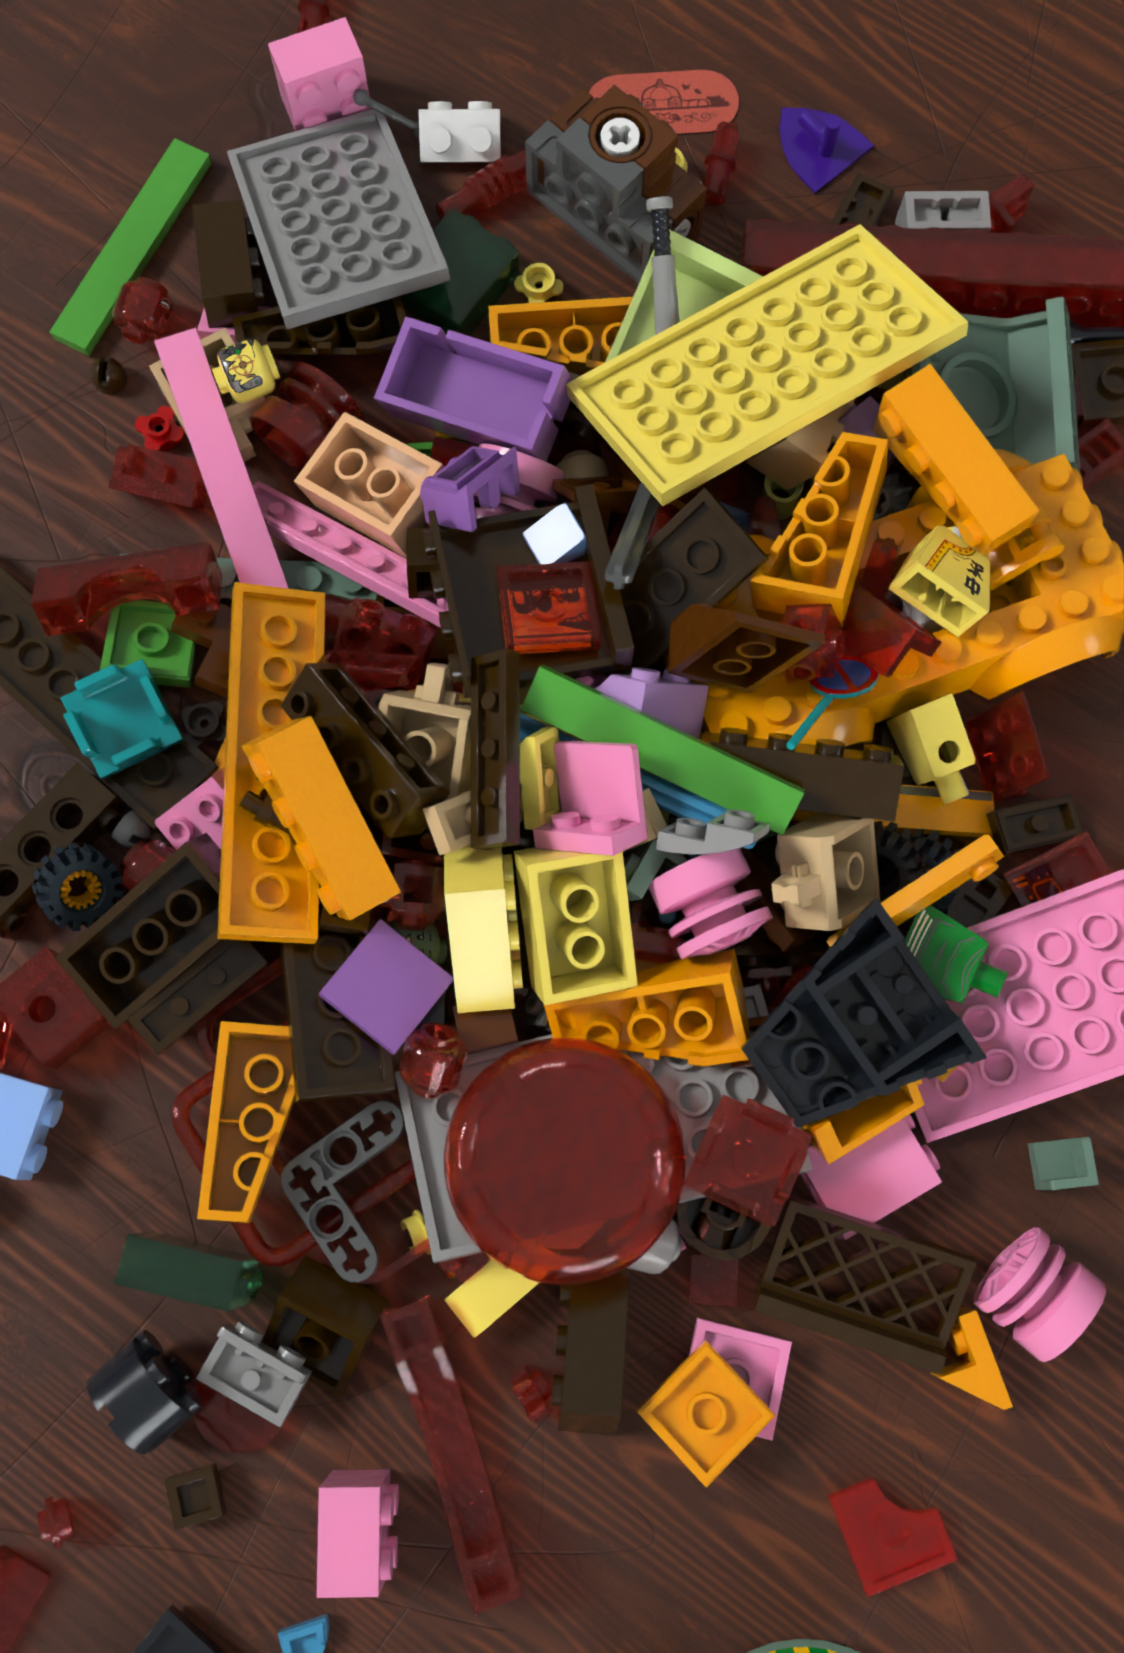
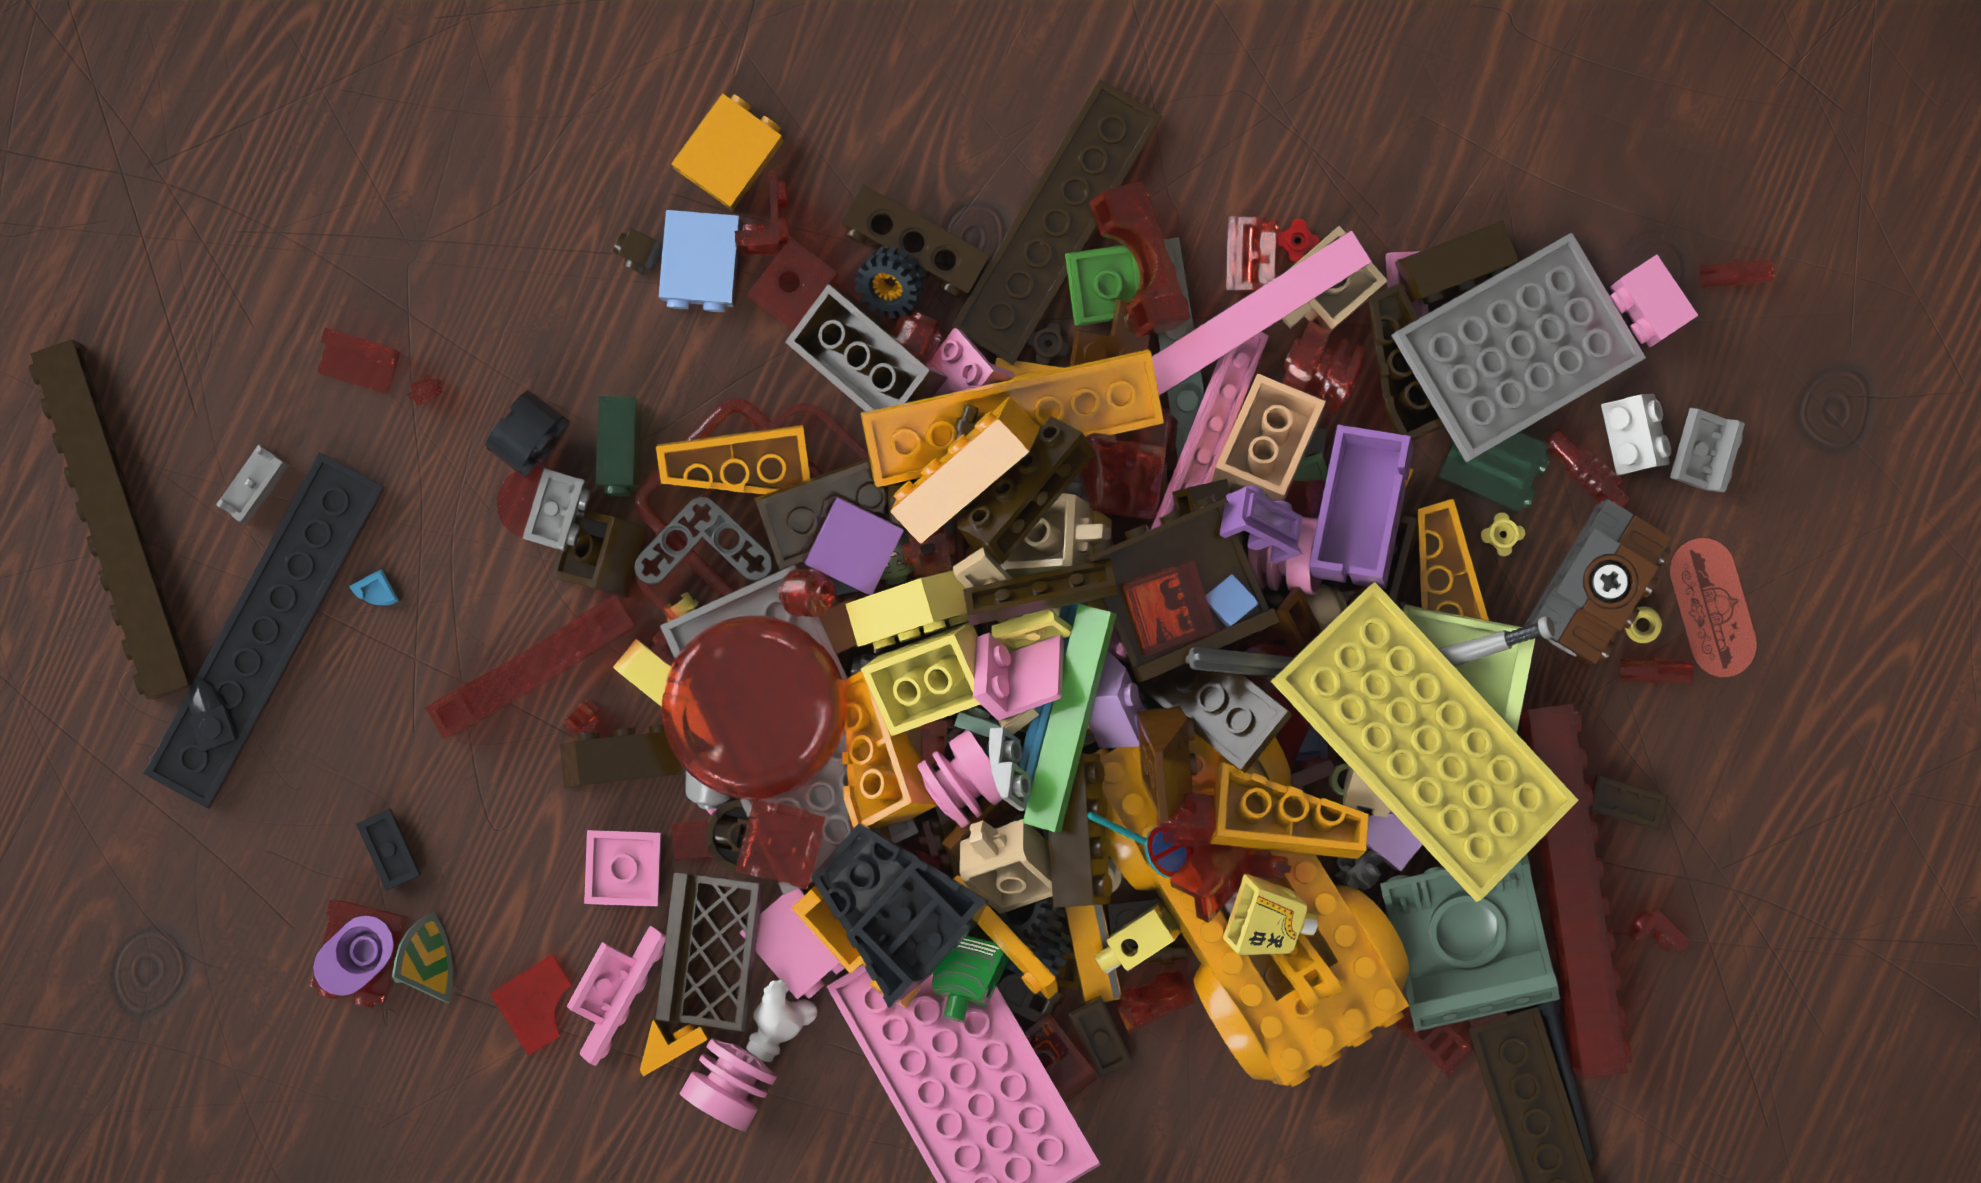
camera: 85 degrees right, 10 degrees up
bright green tile [49,138,212,356] -> none
teal panel [60,659,185,779] -> none
dark brown hinge [90,357,127,395] -> none
clear red head [112,277,174,345] -> none
dark grey hinge [112,810,152,849] -> none
dark brown plate [127,939,269,1055] -> none
dark brown plate [164,1463,227,1530] -> none
light yellow head [212,338,280,404] -> none
bright pink brick [316,1469,399,1598] -> none
dark grey hinge [353,89,419,139] -> none
light orange plate [636,1340,776,1488] -> none
dark purple shield [779,107,874,194] -> none
light orange wedge [872,364,1039,556] -> none
light grey brick [895,191,991,257] -> none
sand green panel [1027,1137,1099,1190] -> none
none -> bright pink bracket [566,926,666,1066]
none -> white animal [746,979,818,1062]
none -> light grey bracket [1670,408,1745,492]

